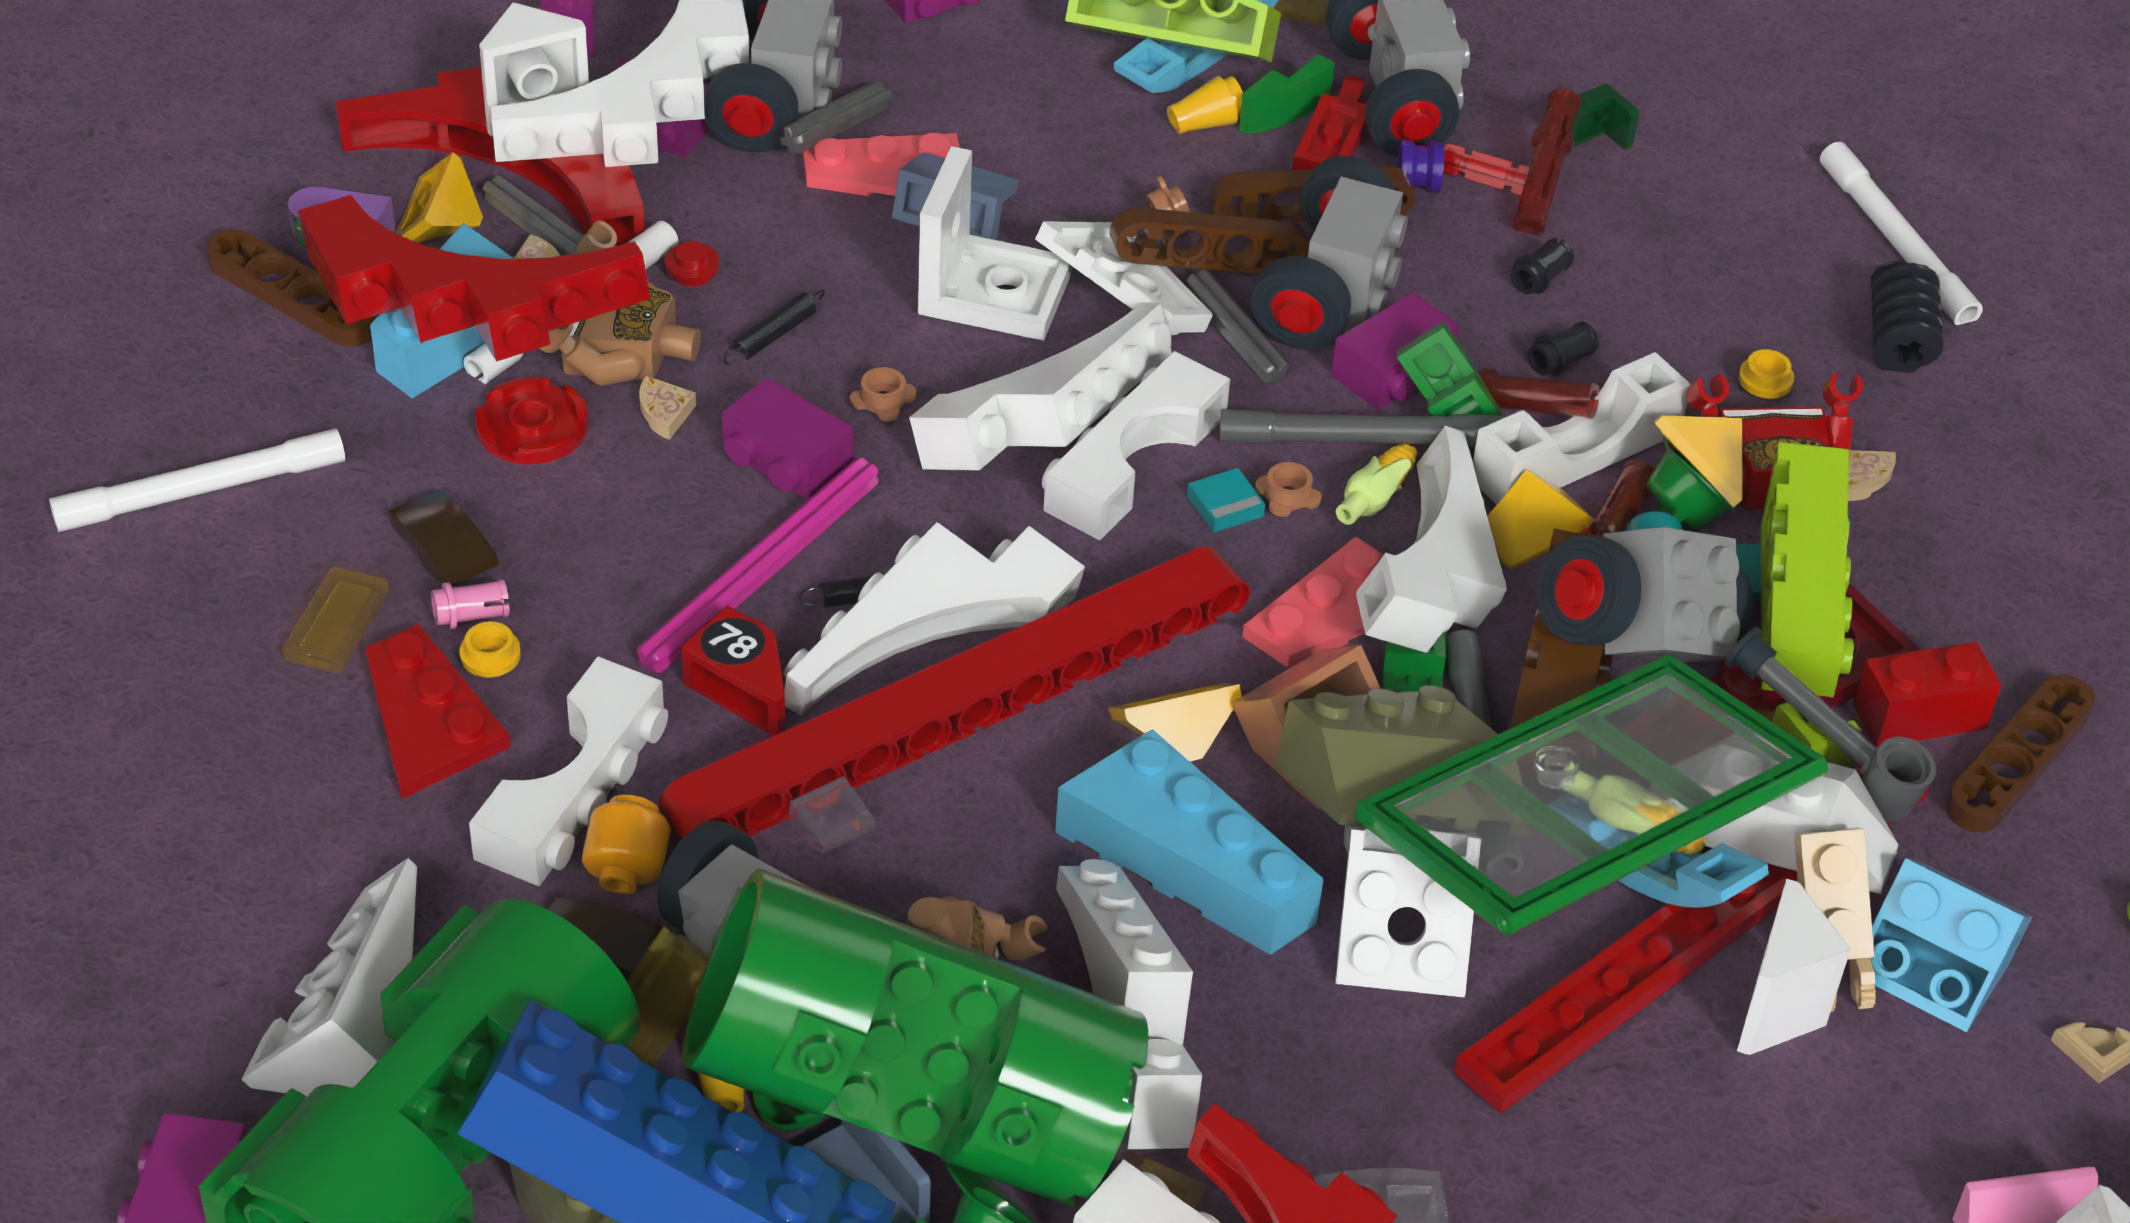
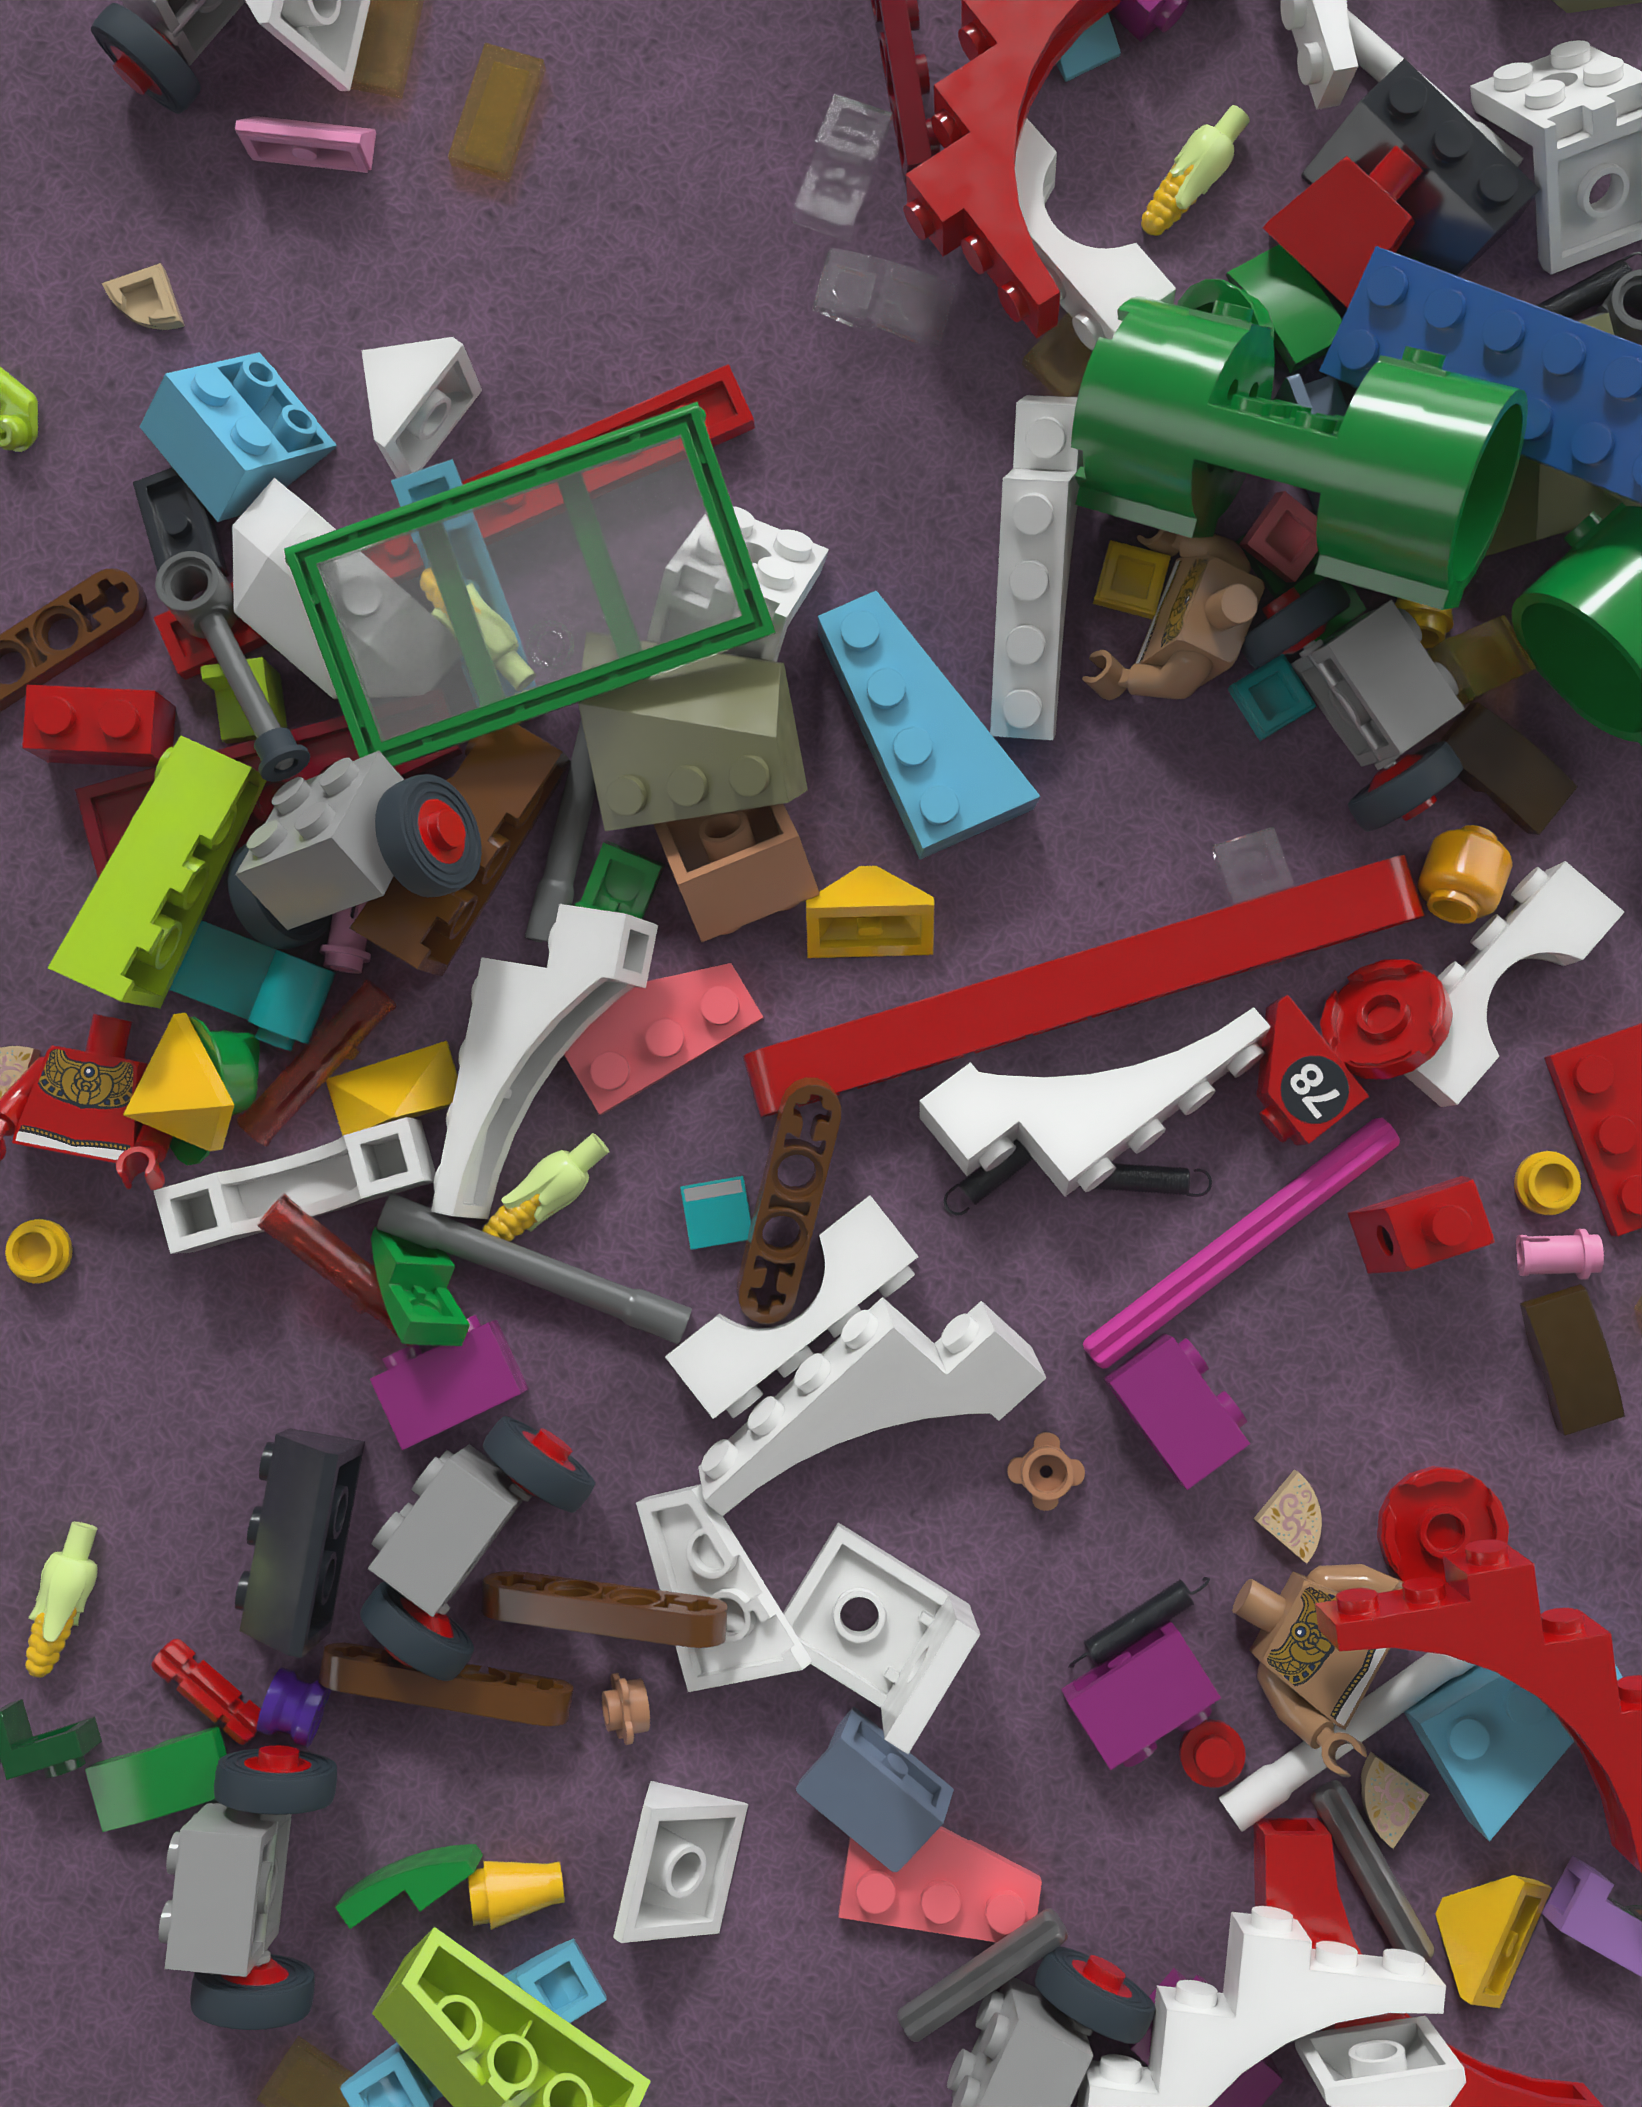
camera: 160 degrees left, 40 degrees up
flat silver axle [1186,270,1290,385] -> none
nougat plate [1255,462,1322,517] -> none
red plate [1292,75,1367,171] -> none
black pin [1511,237,1574,294] -> none
clear red pin [1512,89,1581,236] -> none
black pin [1528,321,1599,376] -> none
hinge [1794,827,1876,1012] -> none
none -> yellowish green piece [25,1522,98,1678]
none -> green slope [85,1726,227,1832]
none -> black plate [133,467,229,577]
none -> black slope [235,1428,365,1658]
none -> white slope [613,1781,748,1943]
none -> reddish brown beam [737,1078,842,1324]
none -> magenta brick [1061,1621,1221,1770]
none -> red tile [1320,959,1453,1079]
none -> red torso [1347,1176,1495,1274]

